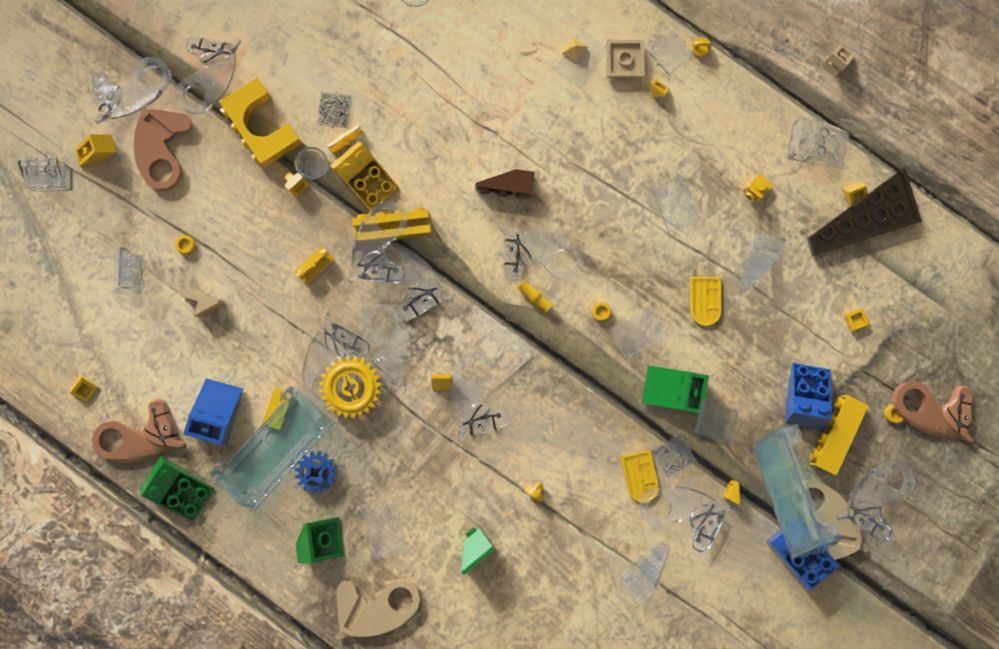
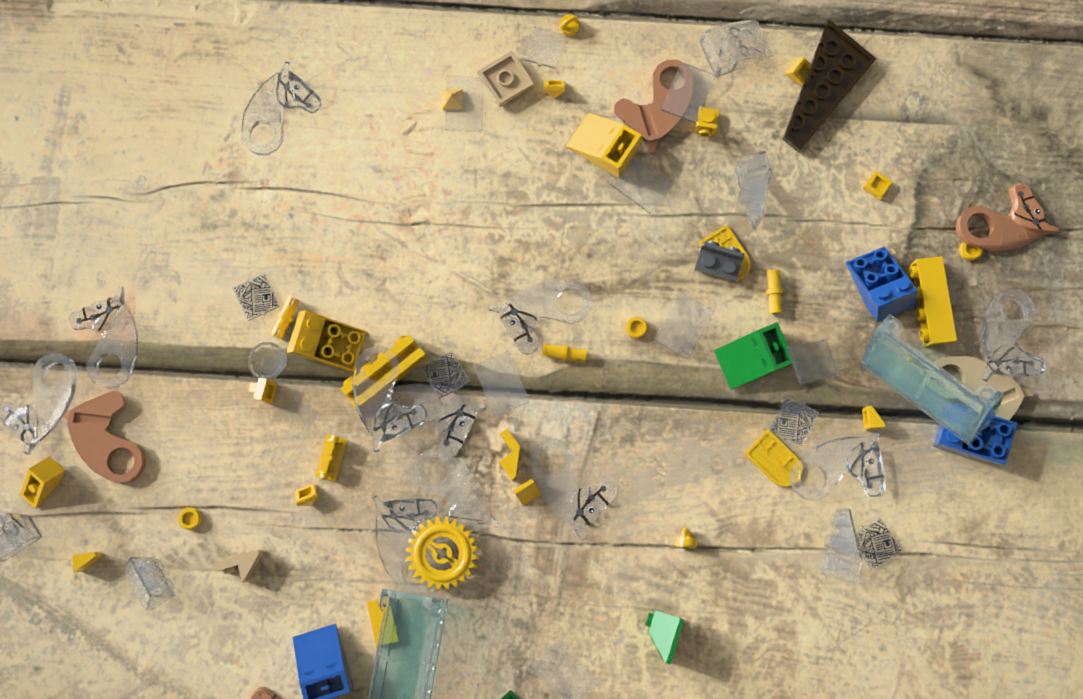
camera: 25 degrees left, 5 degrees down
yellow arch [220,77,302,168] -> none
blue gear [294,451,338,494] -> none
reddish brown slope [475,169,535,200] -> none
none -> yellow slope [72,552,103,572]
none -> yellow slope [295,484,318,506]
none -> clear piece [420,351,470,399]
none -> clear piece [473,351,530,417]
none -> yellow slope [499,429,521,481]
none -> yellow slope [566,113,642,178]
none -> nougat animal [614,60,693,154]
none -> clear piece [661,62,715,124]
none -> dark grey bracket [694,241,745,283]
none -> yellow pin [766,270,784,314]
none -> clear piece [849,517,903,571]

